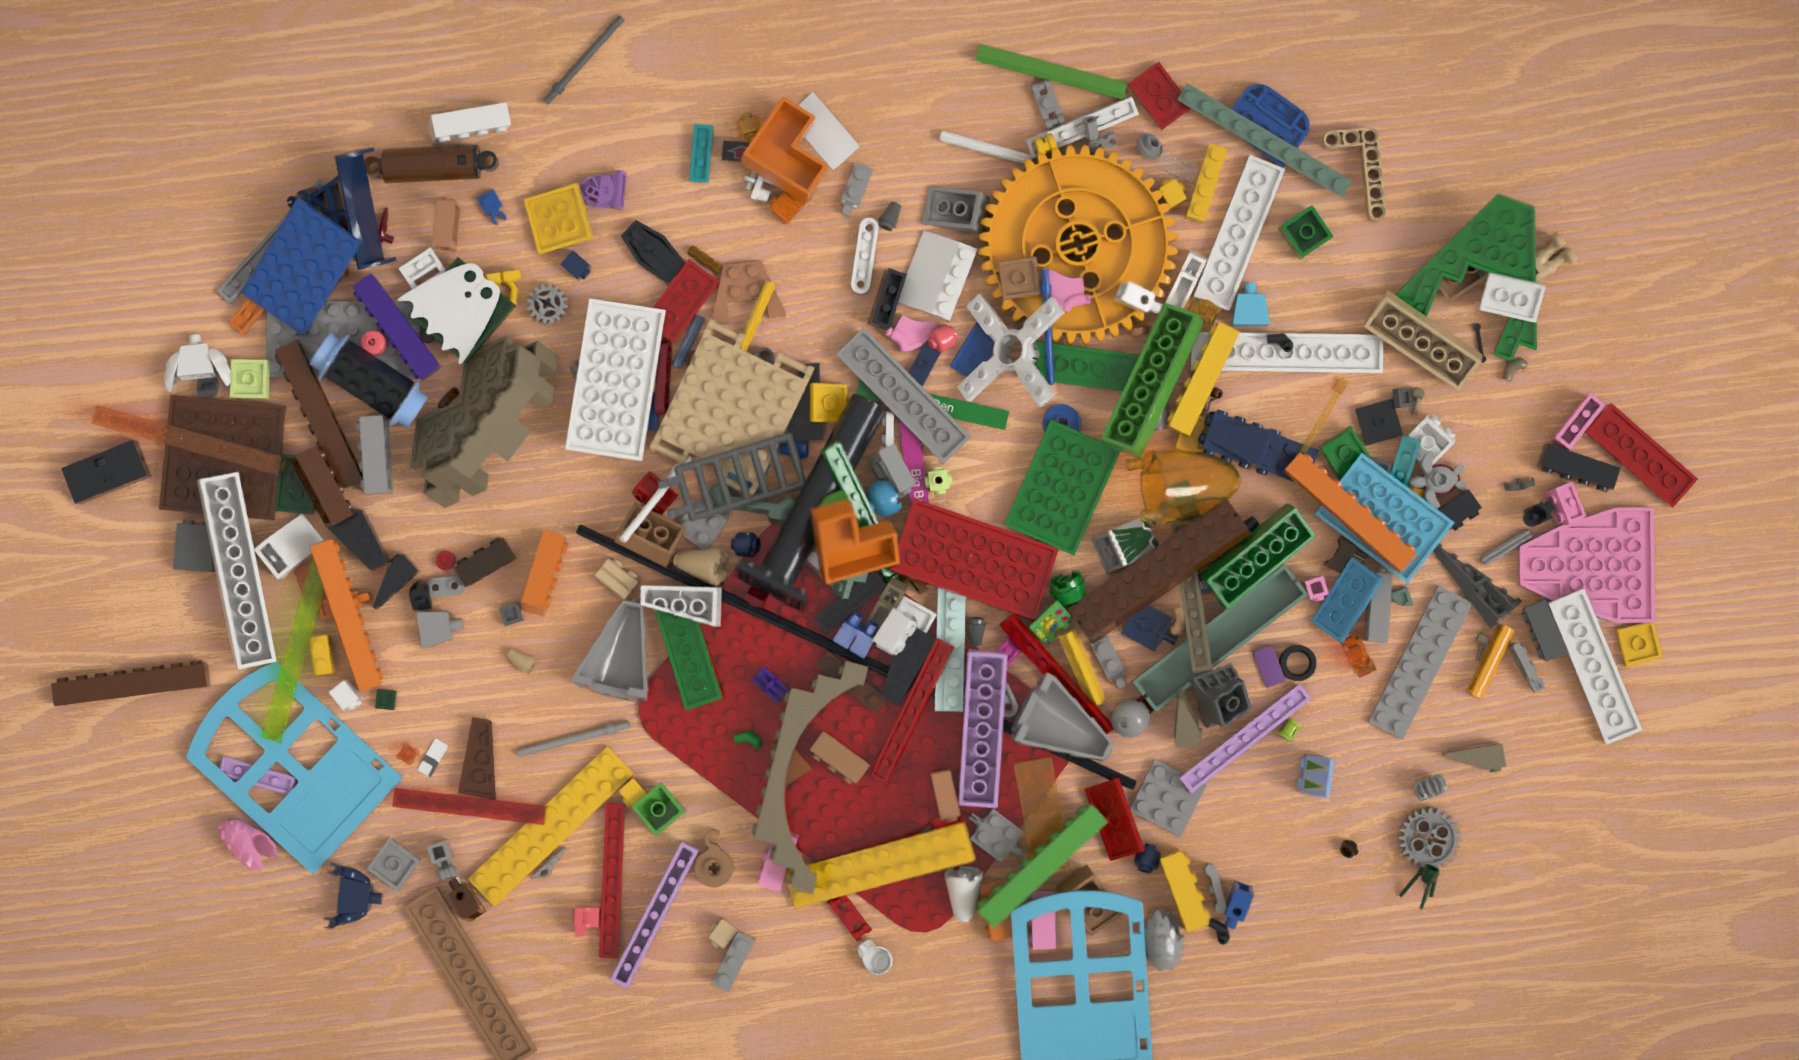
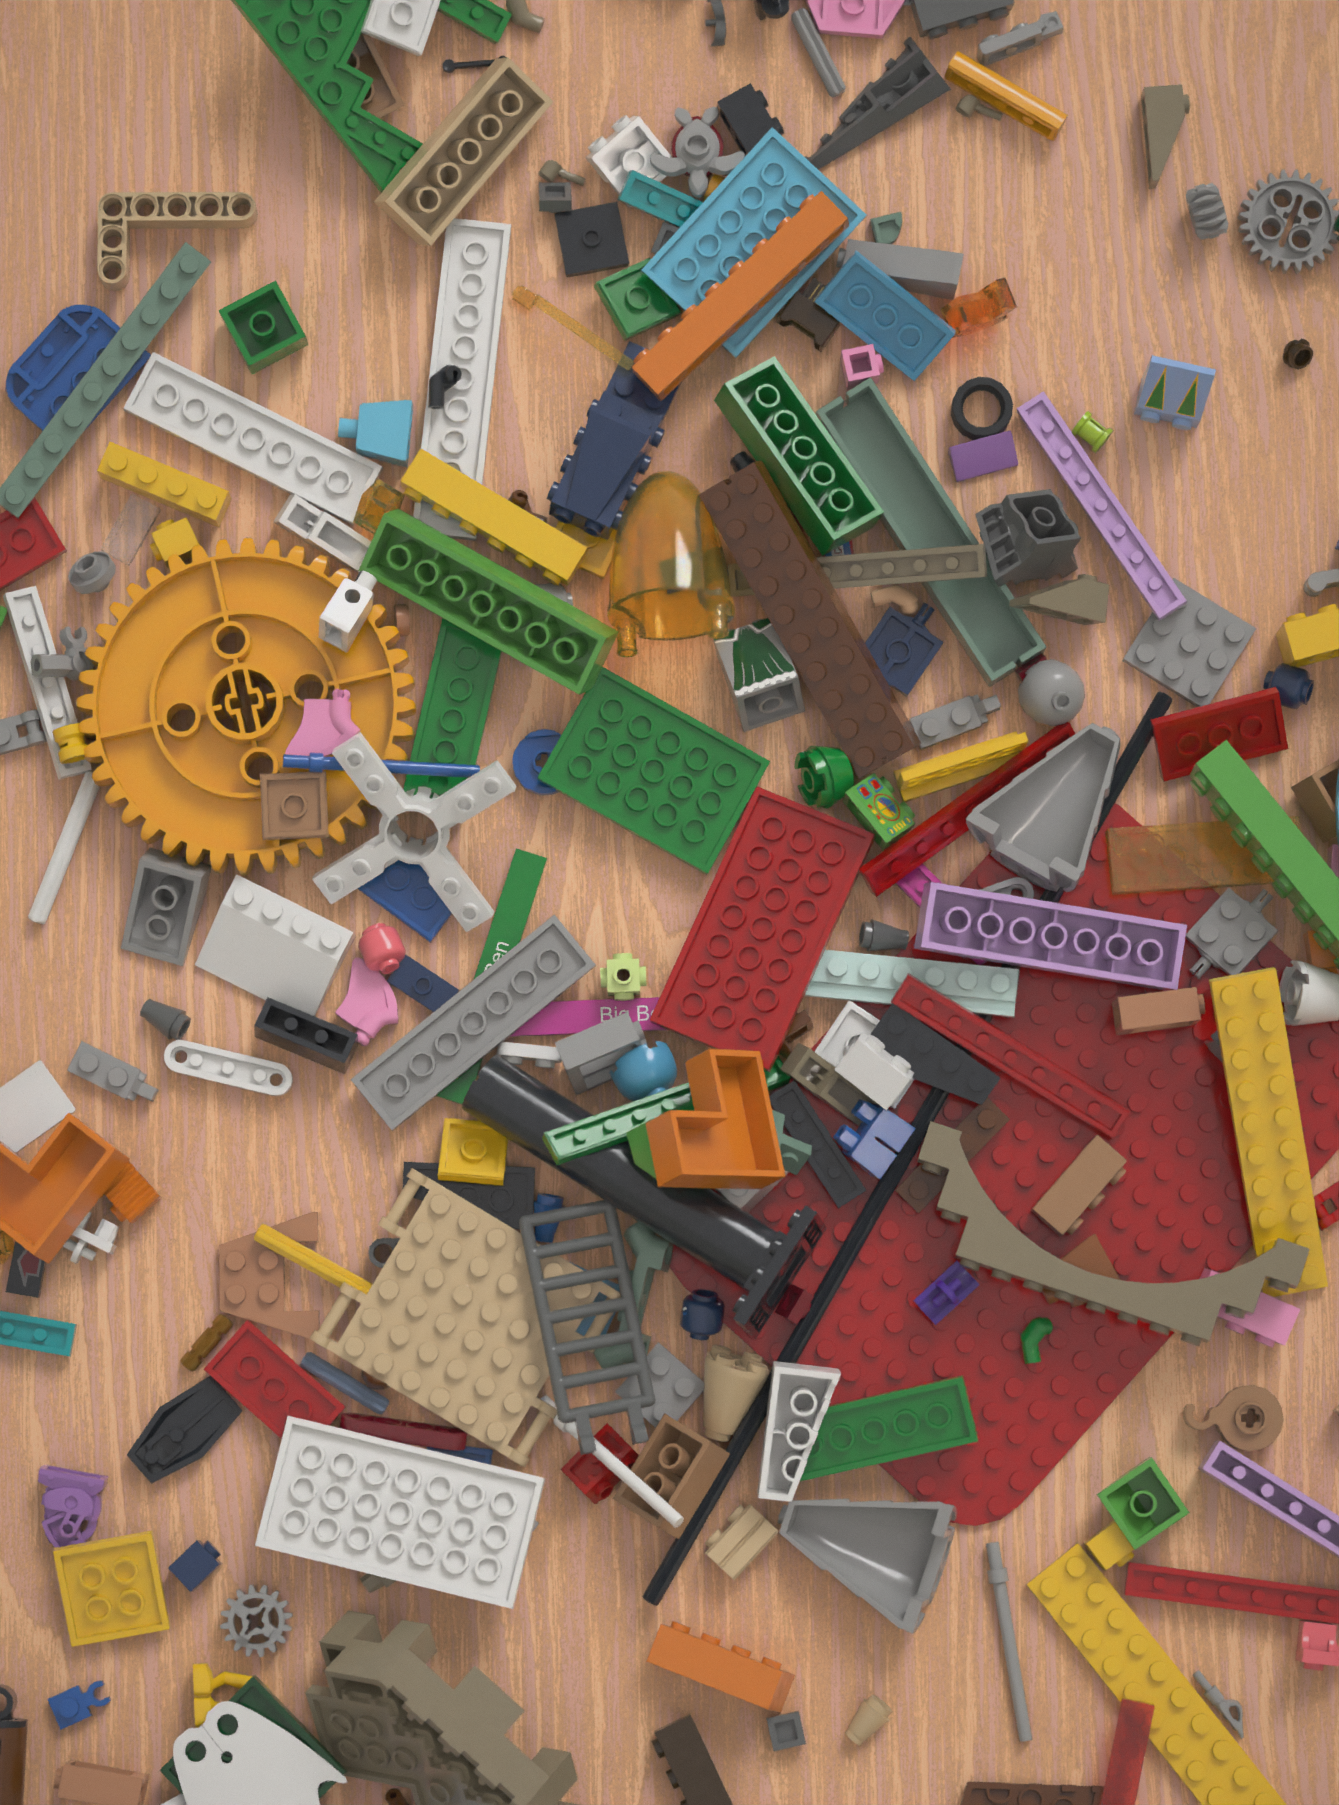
camera: 90 degrees left, 5 degrees down
light grey plate [1368,586,1472,740] -> none

